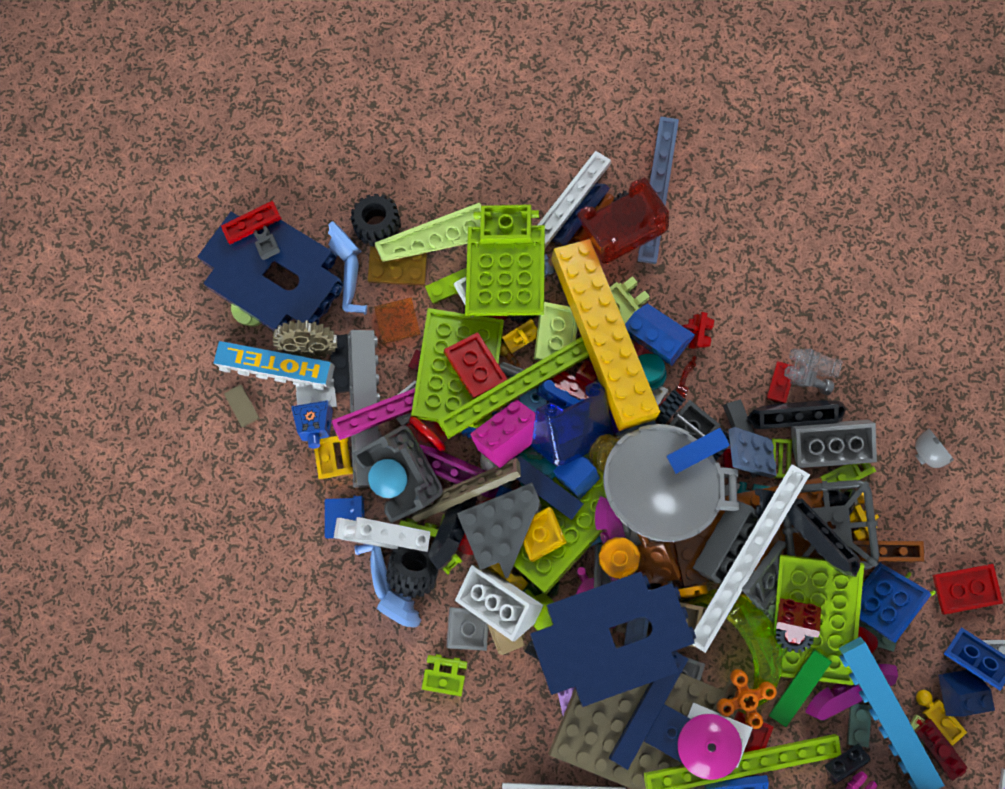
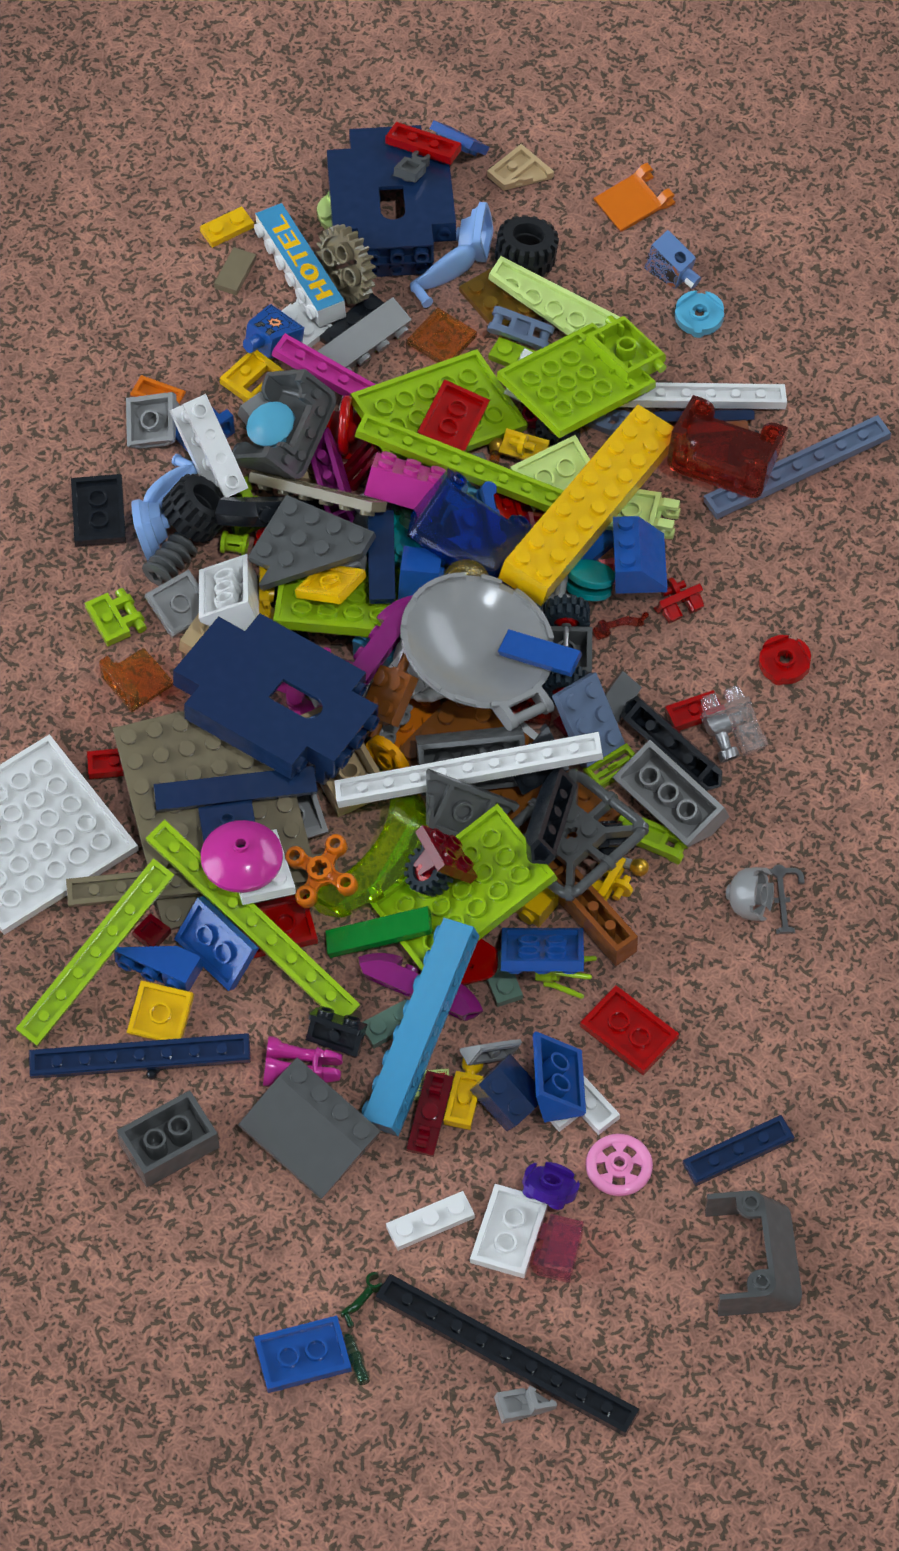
camera: 50 degrees right, 20 degrees down
light orange tile [599,537,640,579] -> none
none -> black plate [71,474,126,547]
none -> red plate [87,748,124,779]
none -> clear orange bracket [99,648,173,712]
none -> light grey slope [126,392,180,449]
none -> orange tile [130,375,186,404]
none -> dark grey piece [142,532,198,586]
none -> yellow plate [200,206,254,248]
none -> dark red tile [344,441,382,491]
none -> blue plate [429,120,490,156]
none -> light grey slope [459,1039,522,1065]
none -> tan wing [487,144,554,191]
none -> sand blue plate [487,306,554,350]
none -> orange flag [594,163,675,232]
none -> medium blue torso [644,230,701,289]
none -> medium azure plate [675,291,724,338]
none -> red plate [759,635,811,685]
none -> flat silver piece [767,865,805,934]

